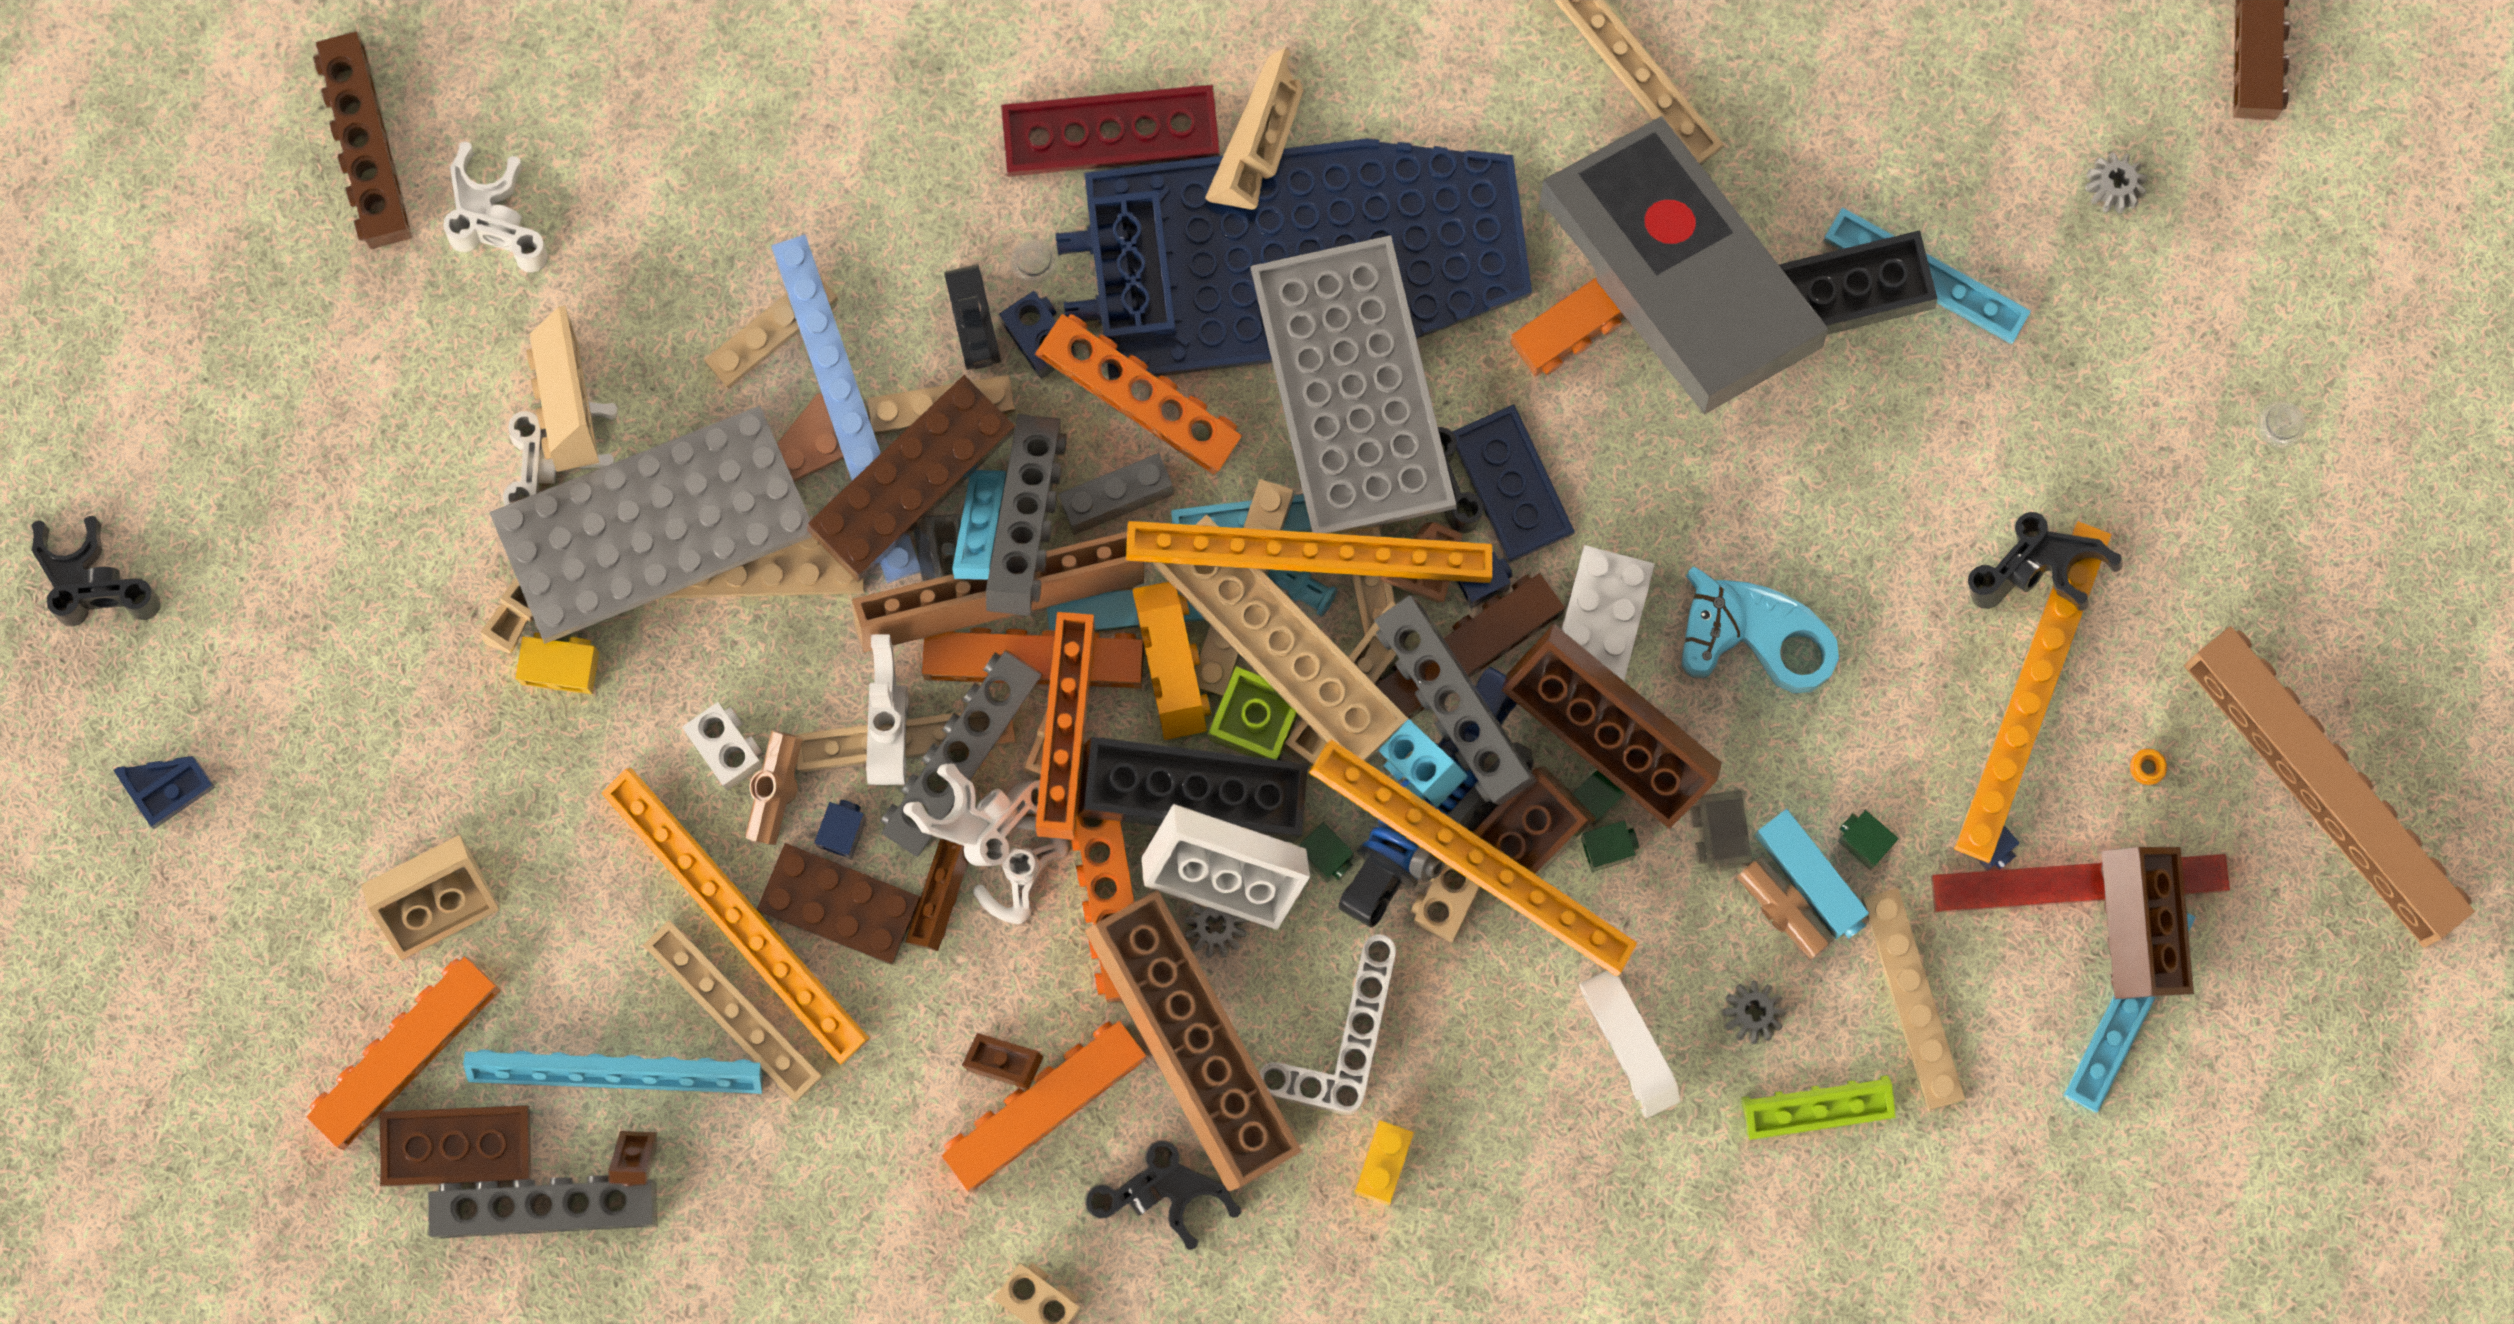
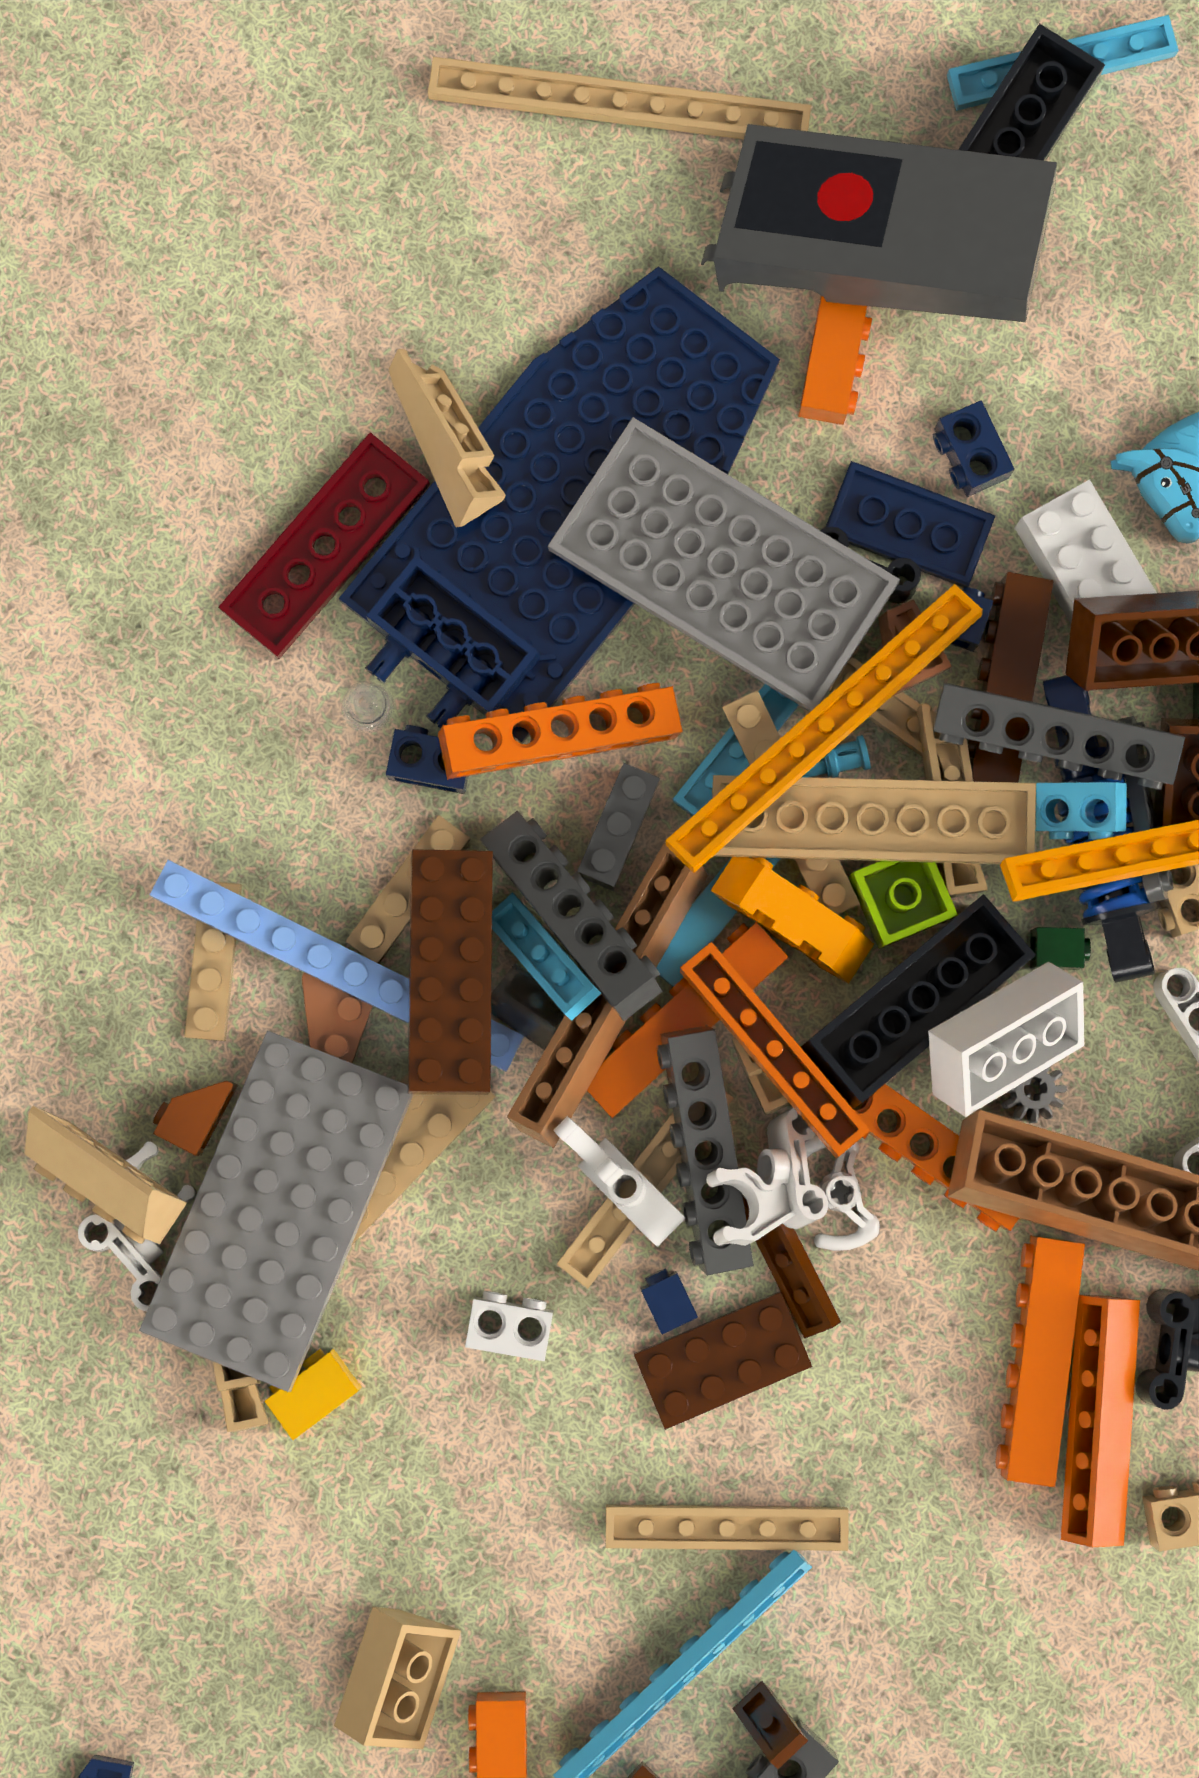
camera: 50 degrees left, 5 degrees up
light orange plate [601,768,870,1065] -> none
medium nougat piece [745,730,803,845] -> none
black piece [944,264,1002,370] -> none
reddish brown plate [962,1033,1044,1090] -> none
none -> dark orange slope [153,1081,238,1156]
none -> dark blue brick [933,400,1015,497]
none -> orange brick [1061,1295,1140,1548]

